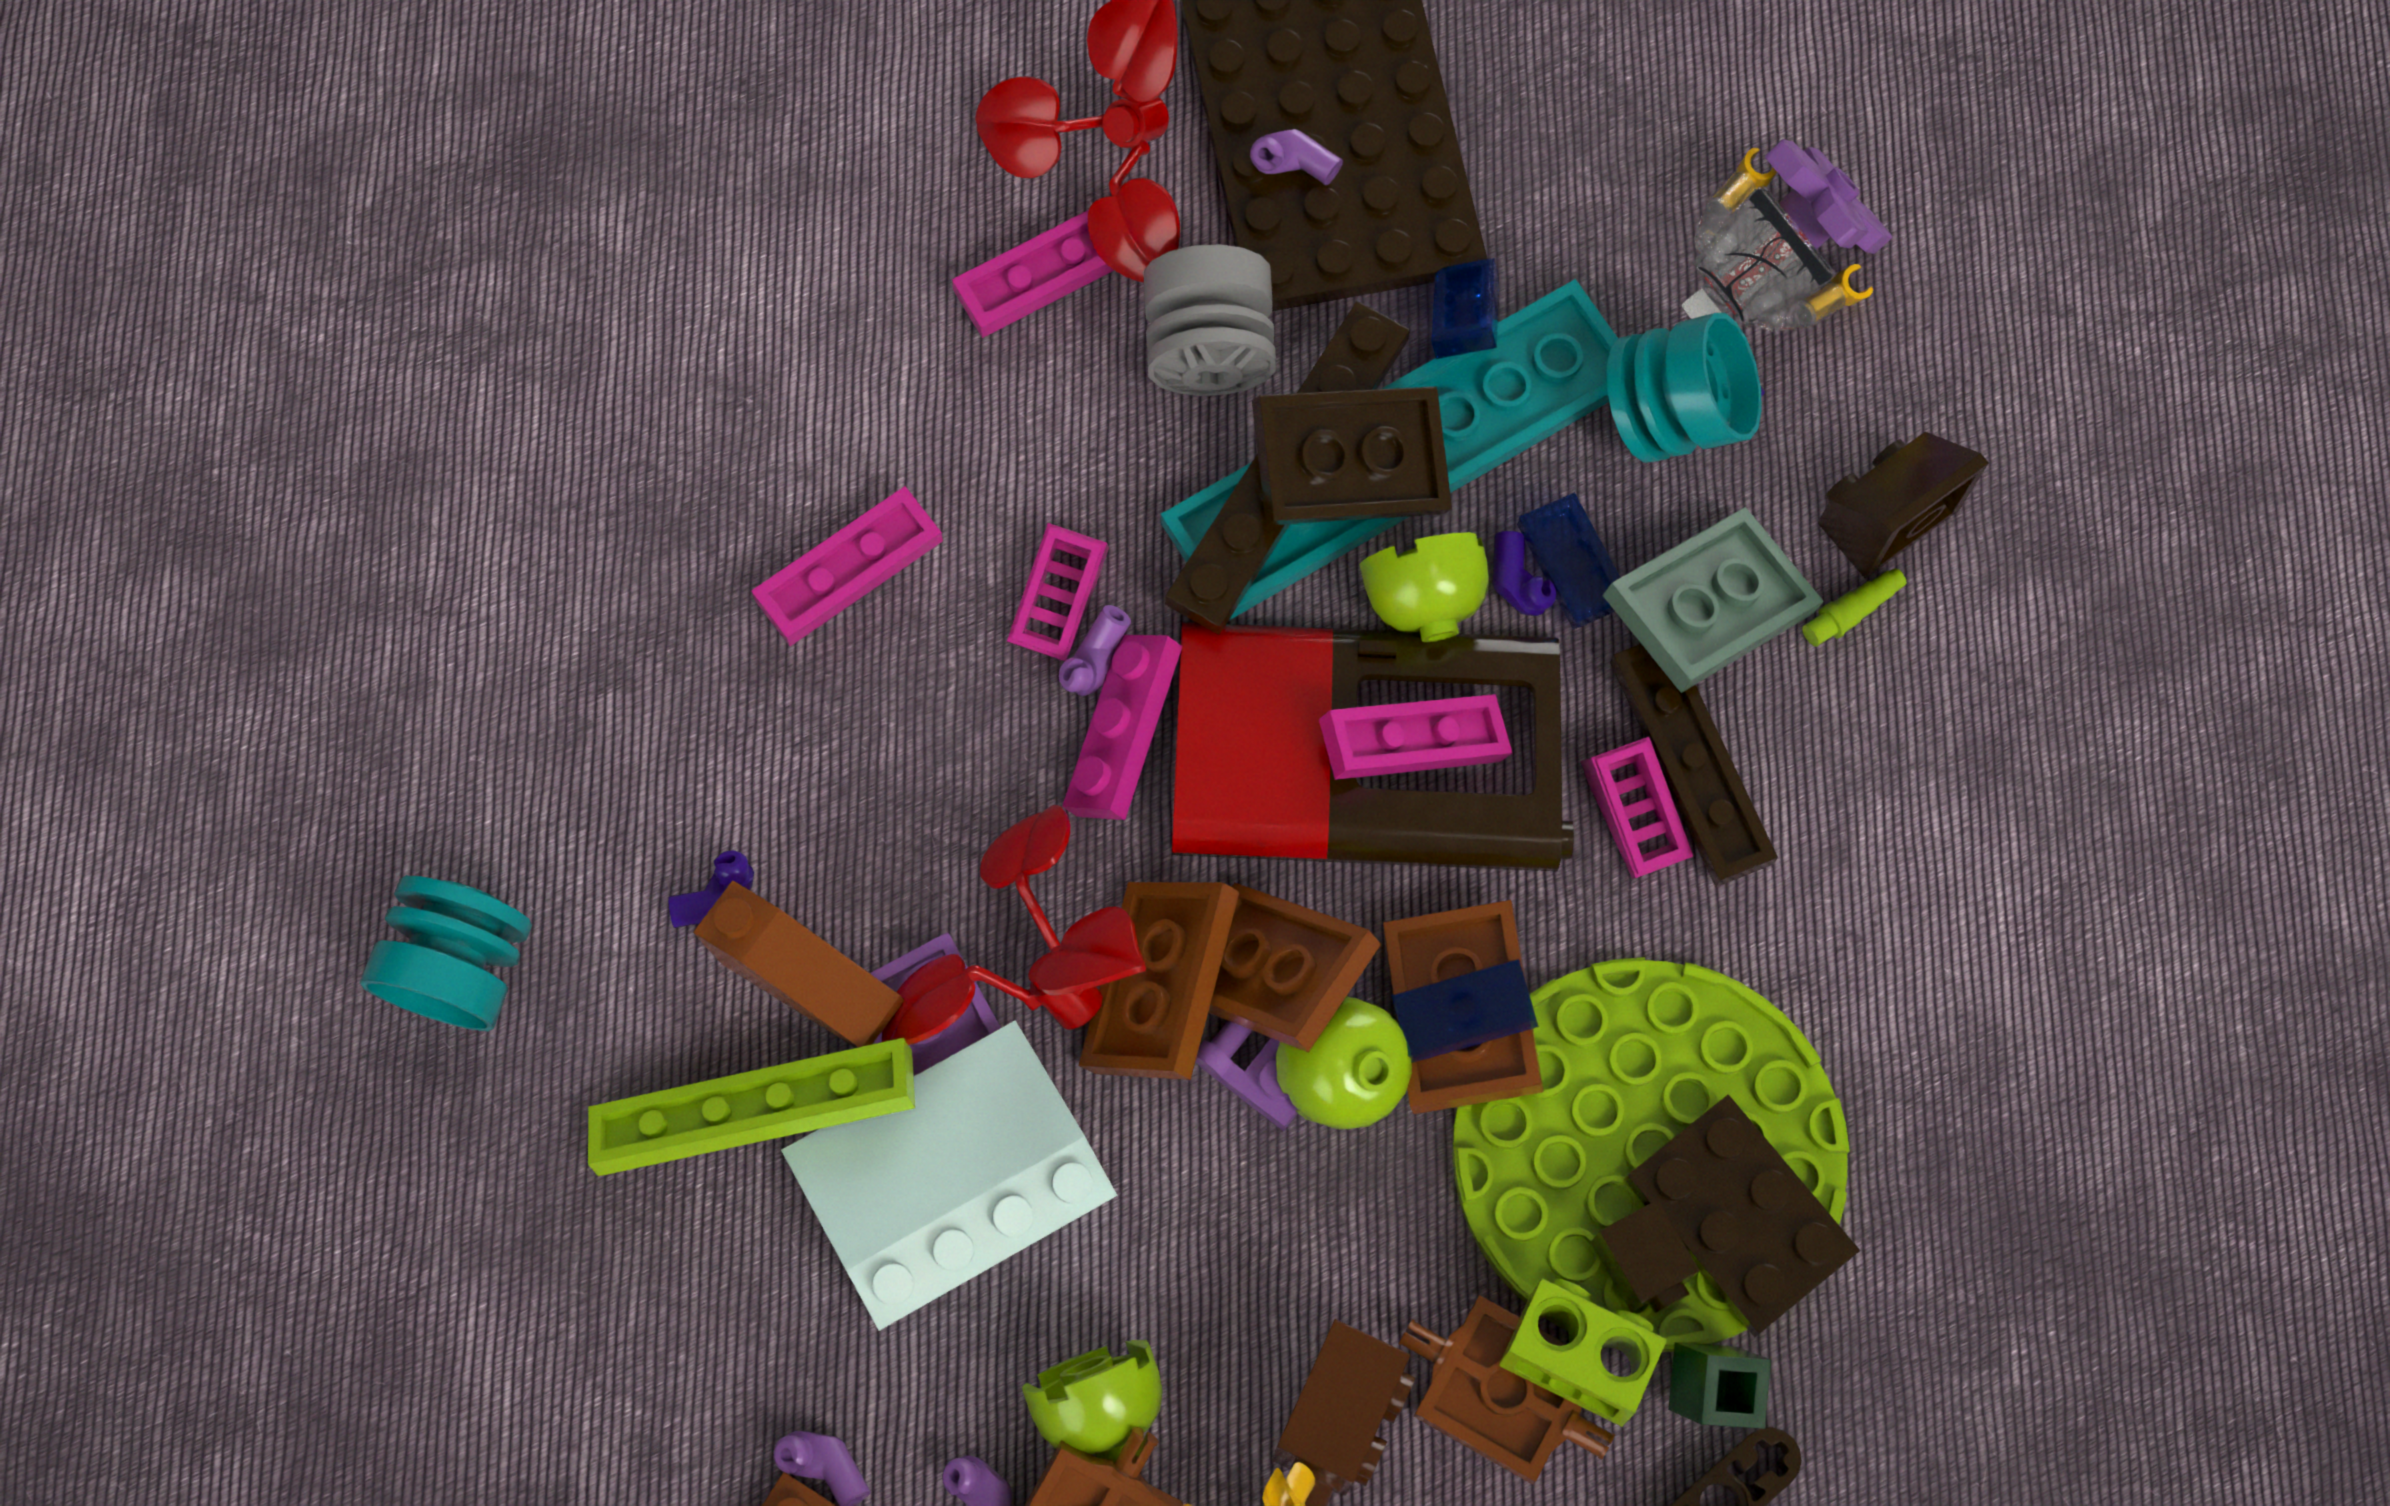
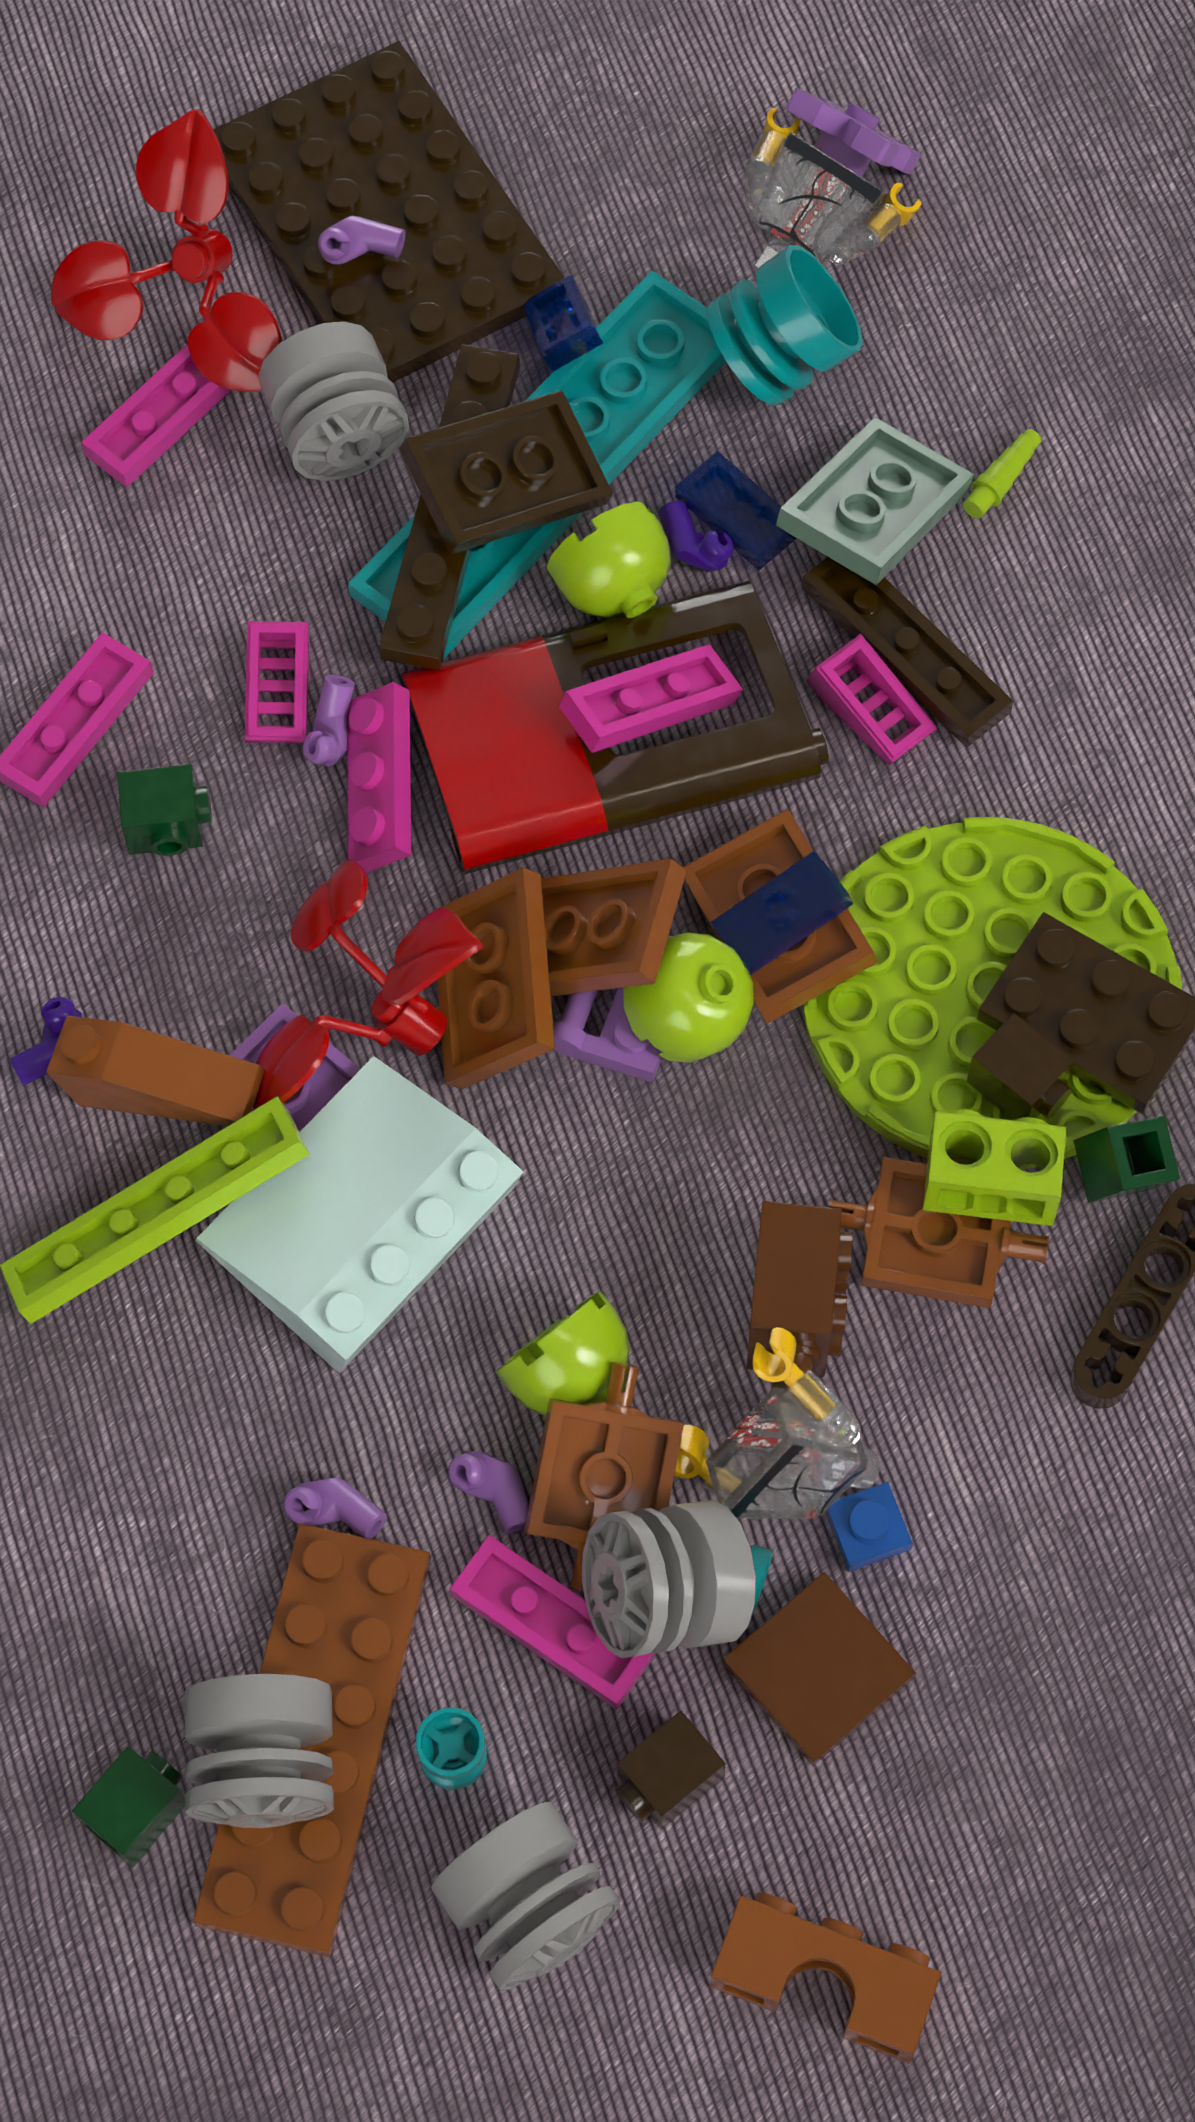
camera: 15 degrees left, 5 degrees down
dark brown slope [1818,432,1989,579] -> none
none -> dark green brick [117,764,212,856]

